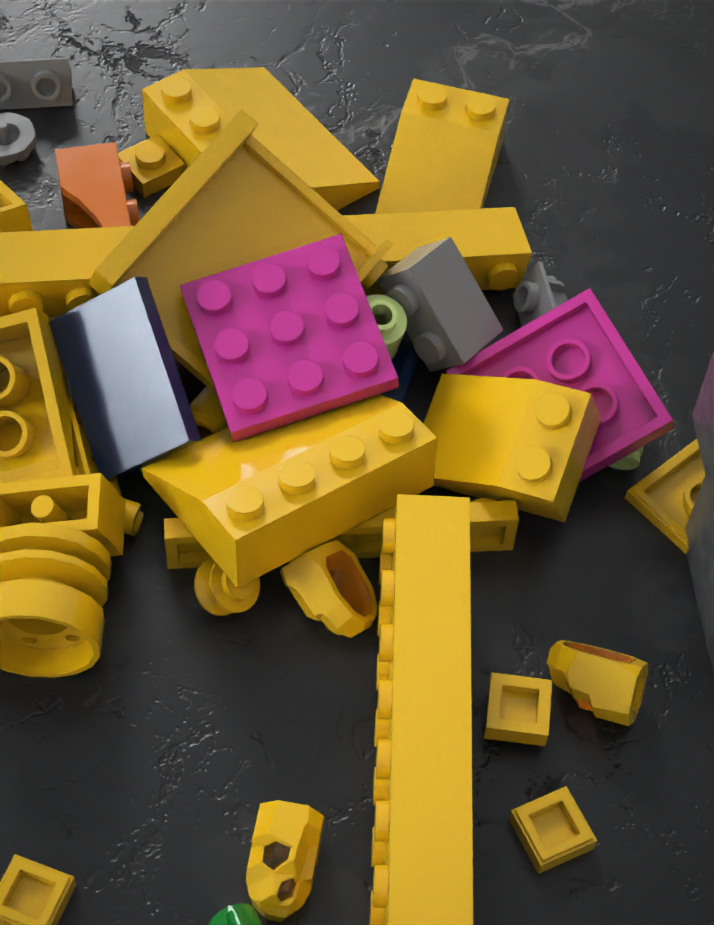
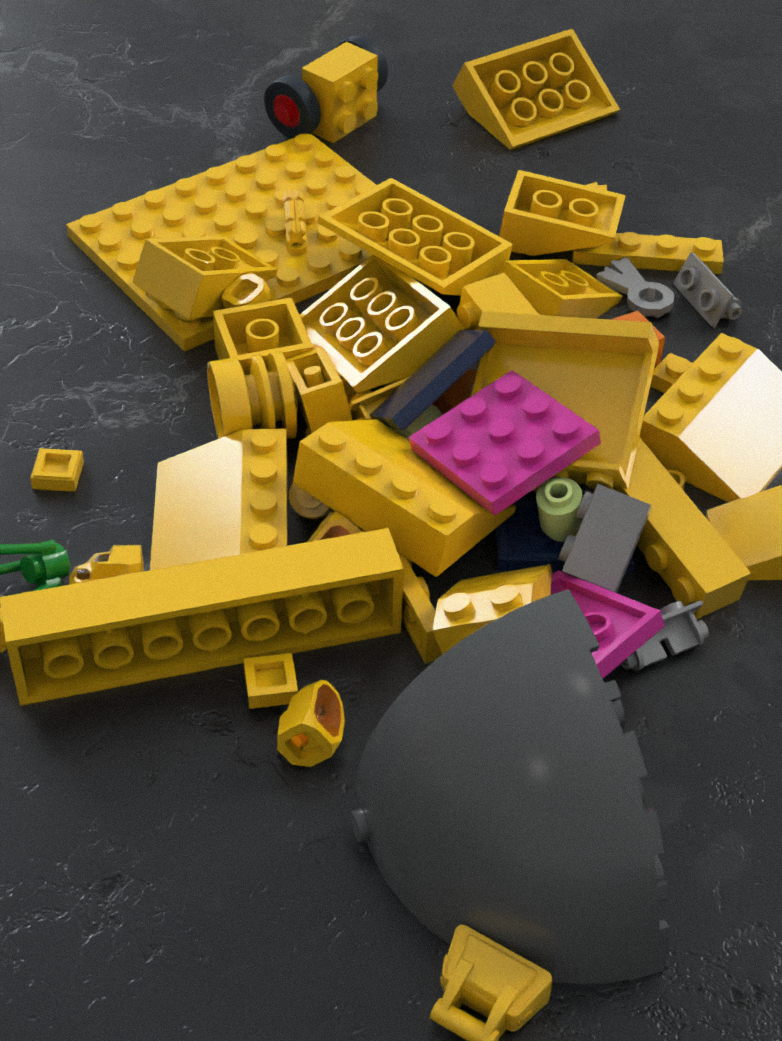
camera: 75 degrees right, 10 degrees down
yellow tile [508,786,597,874] -> none
none -> yellow slope [150,429,288,570]

